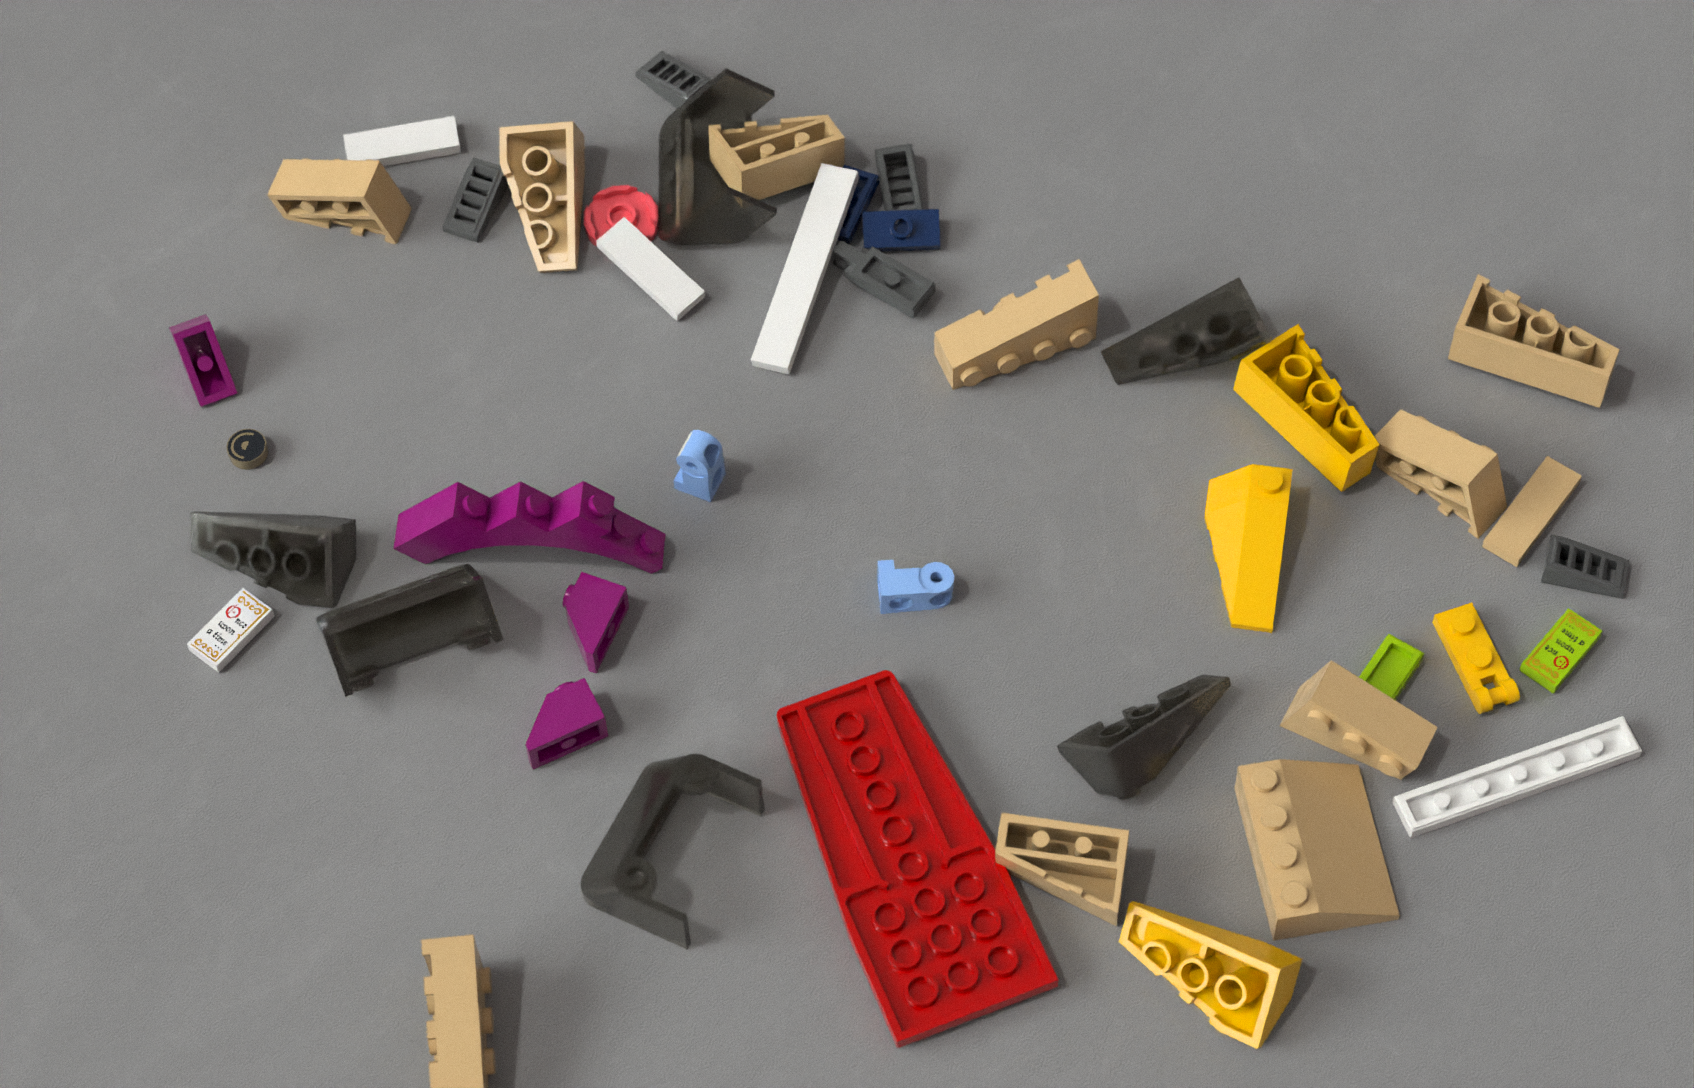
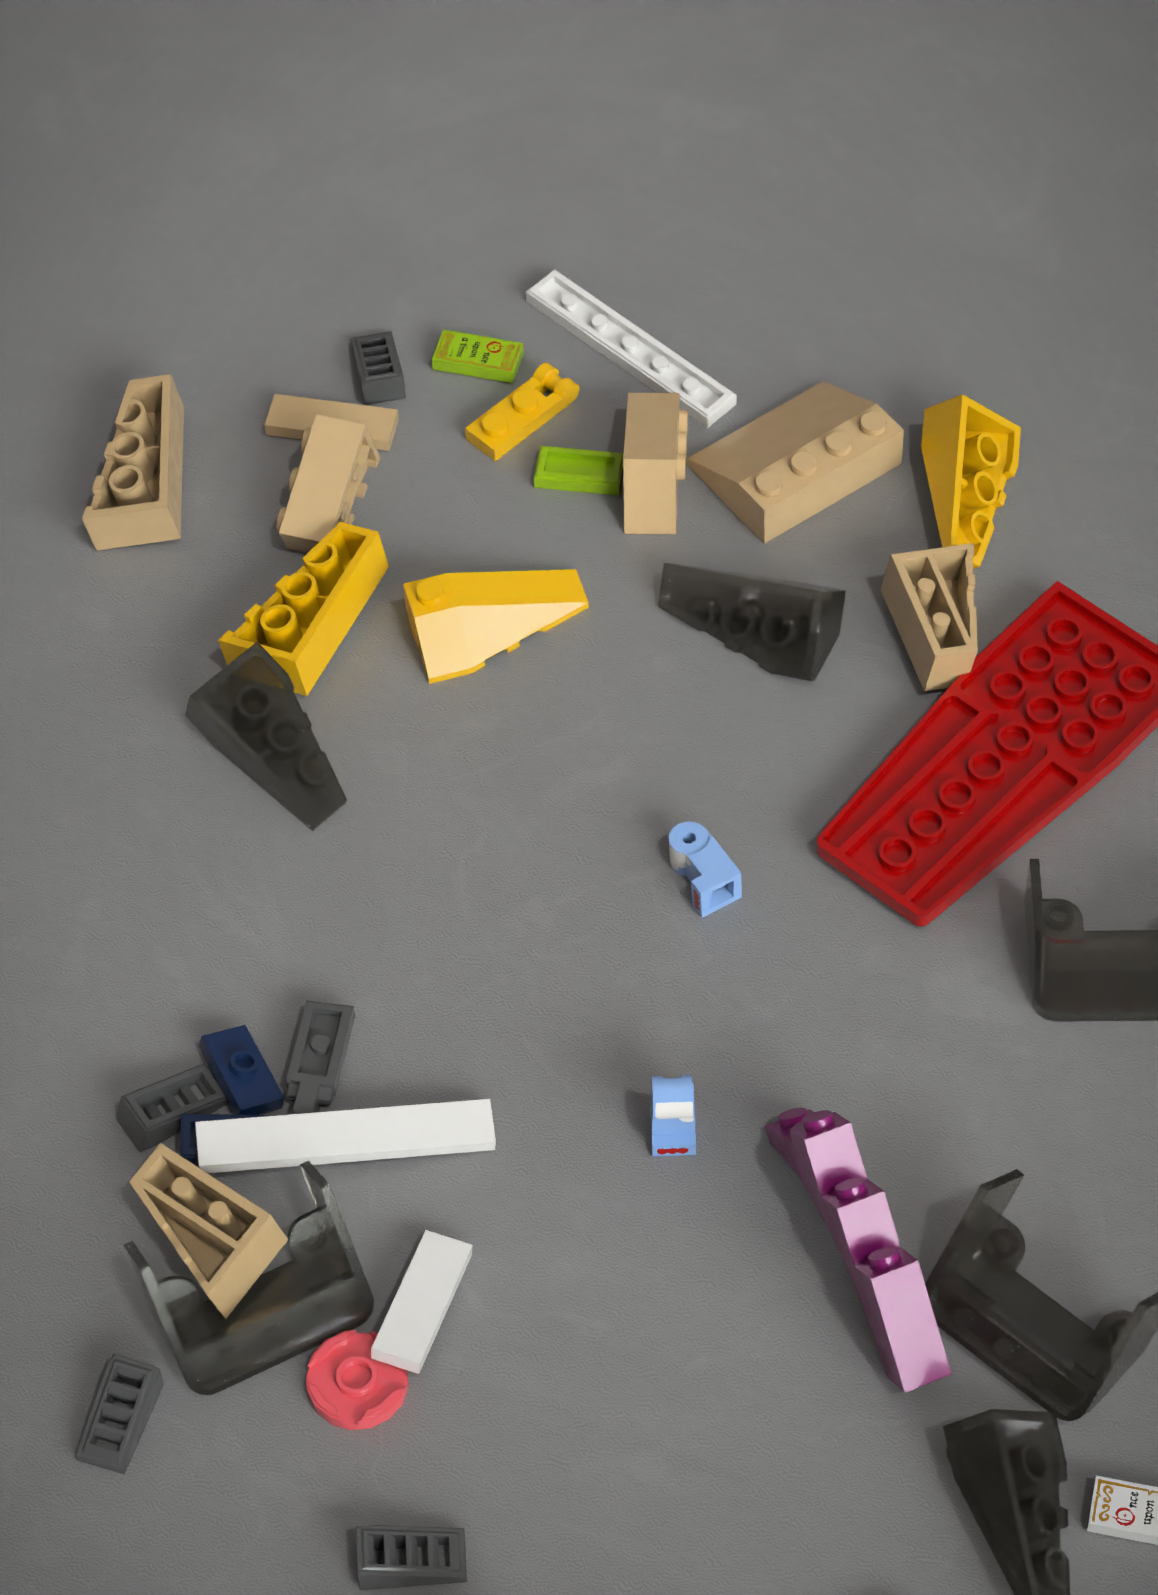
camera: 115 degrees left, 5 degrees down
tan wedge [499,121,585,273] -> none
magenta slope [525,678,608,770] -> none
magenta slope [562,572,629,673] -> none
tan wedge [934,259,1099,390] -> none

